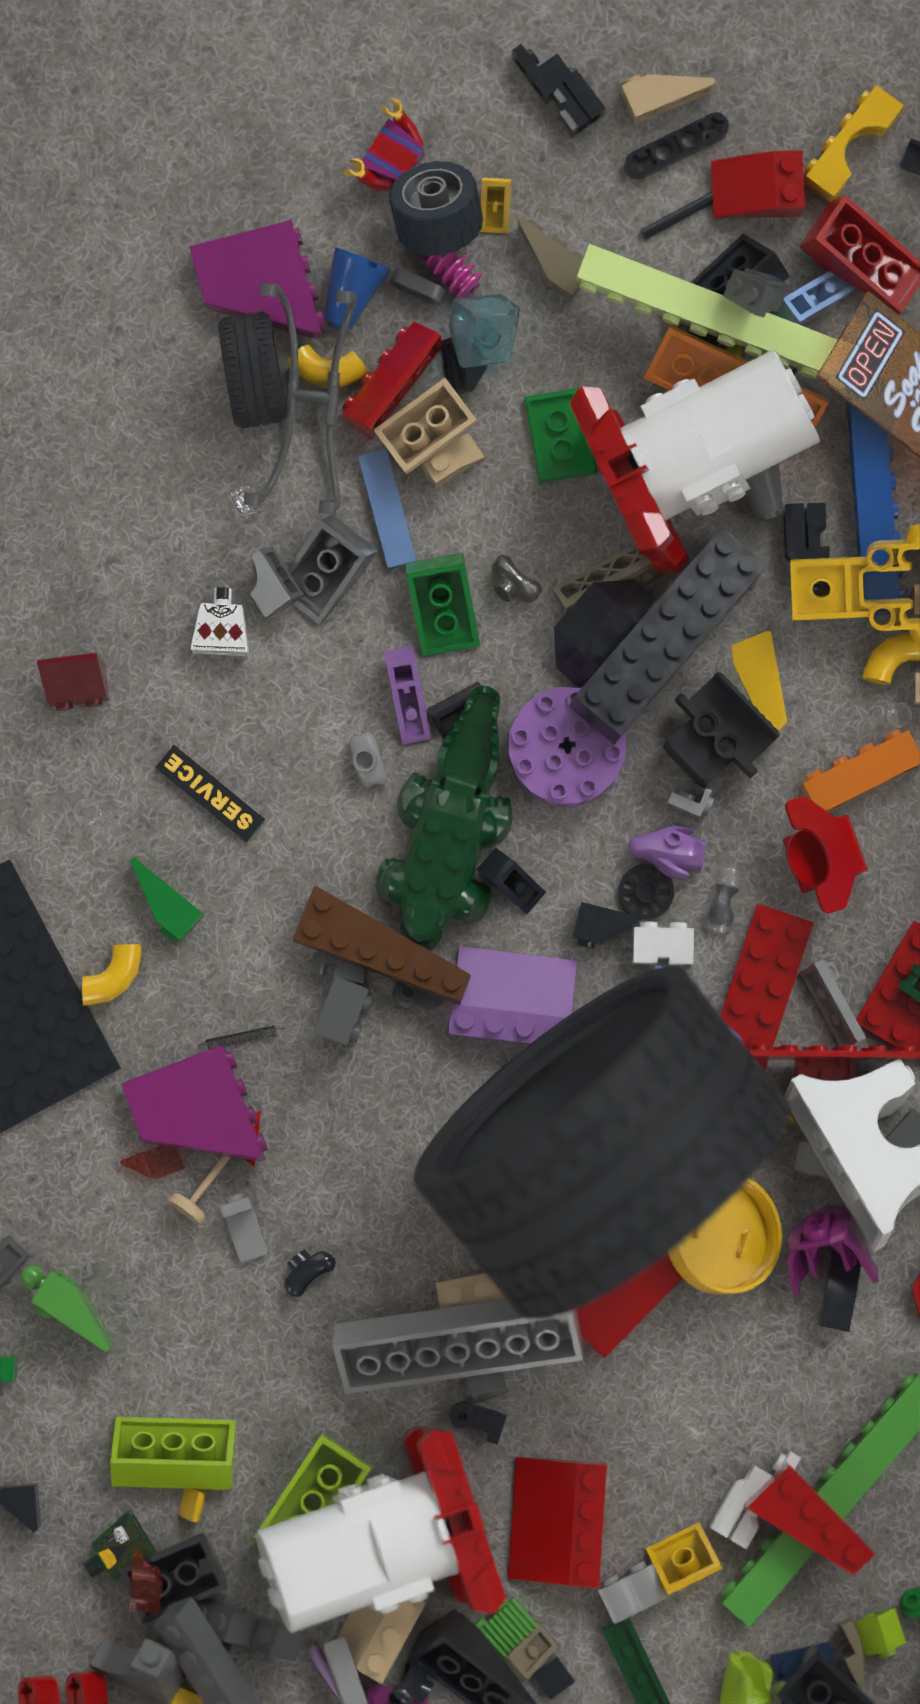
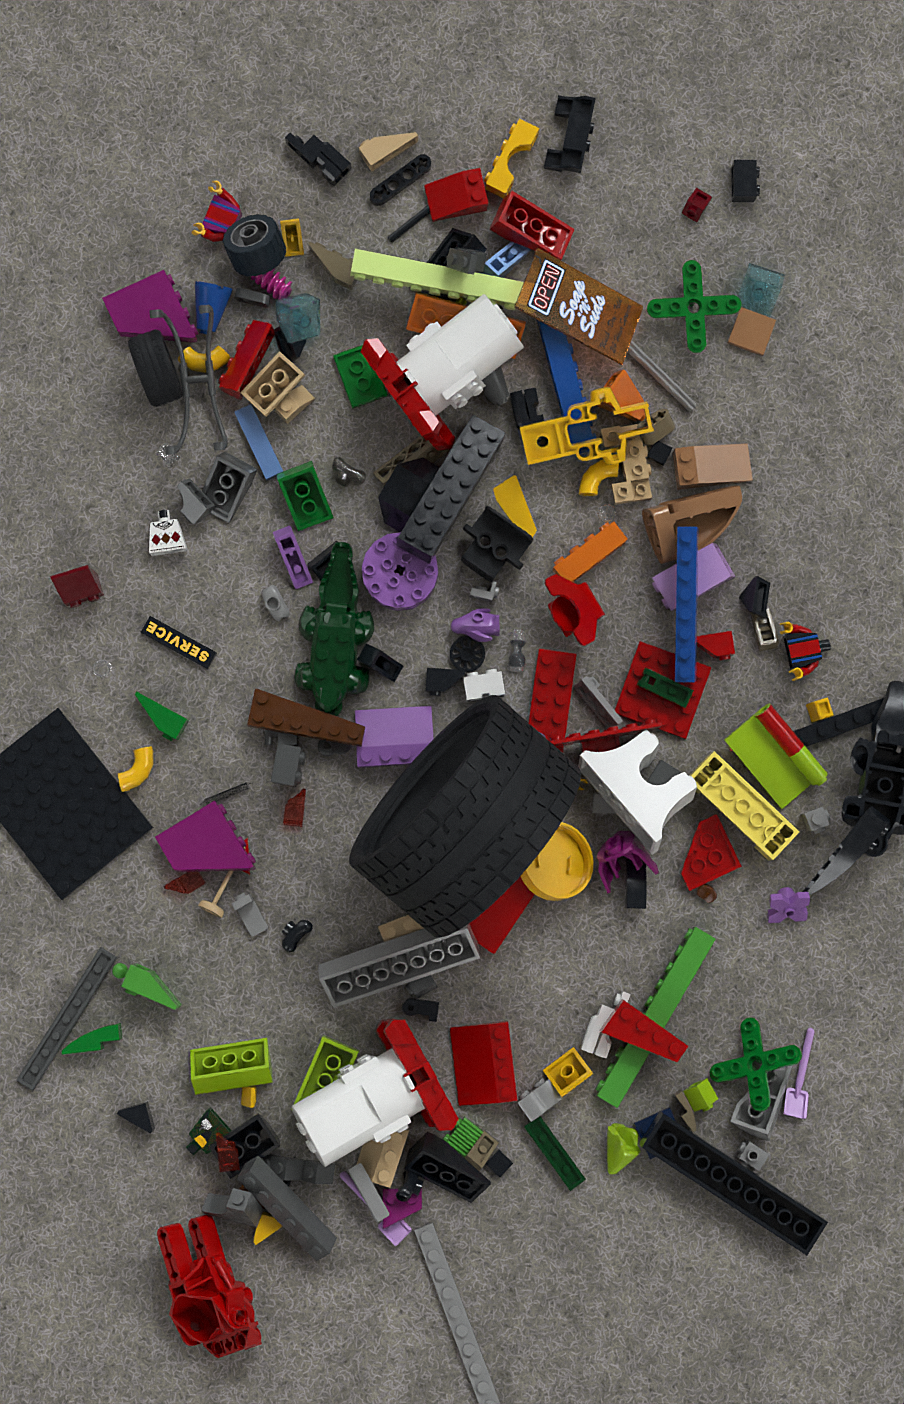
camera: 15 degrees left, 0 degrees up
none -> clear red slope [283,788,306,827]

